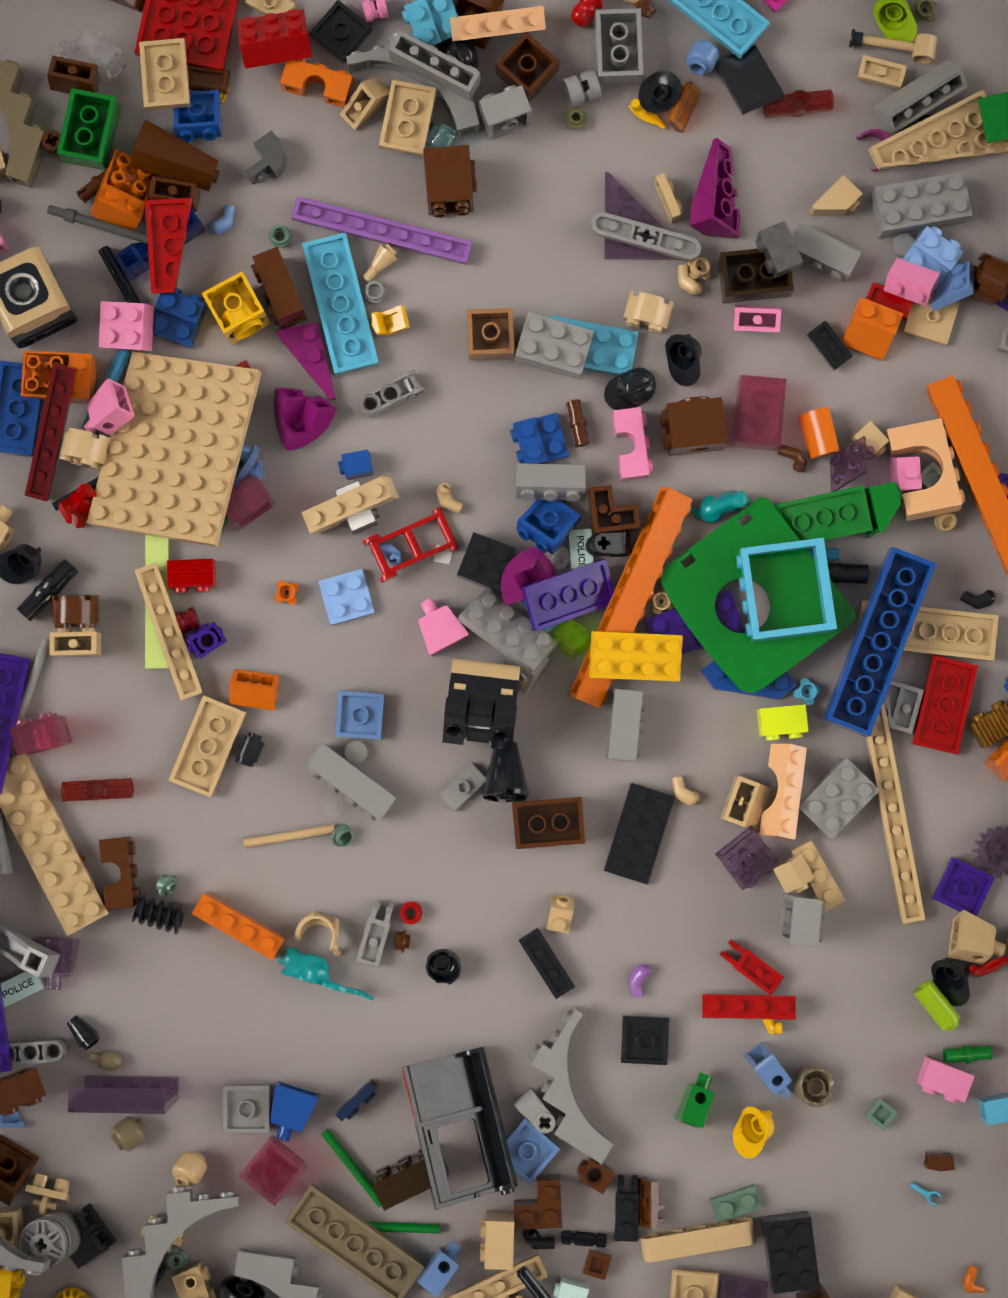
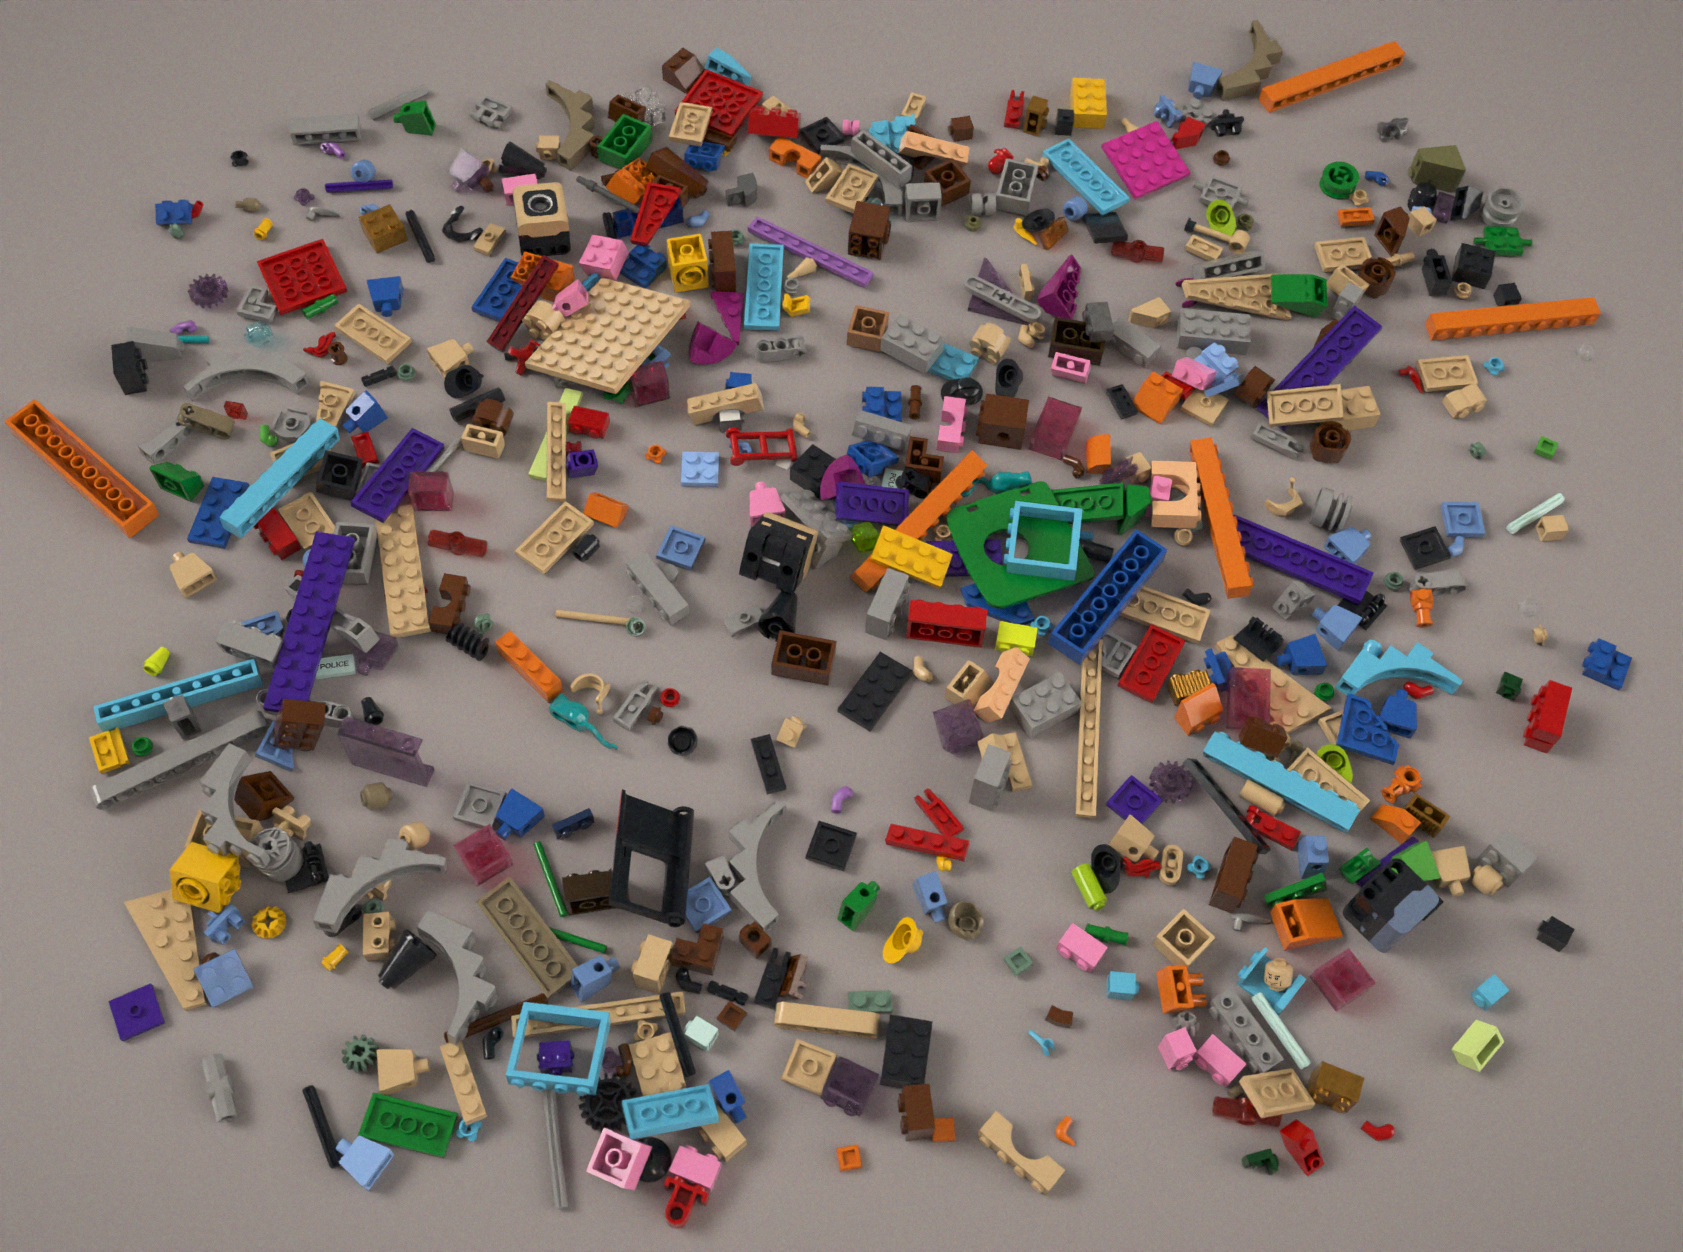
camera: 15 degrees right, 25 degrees down
none -> red brick [906,599,988,648]

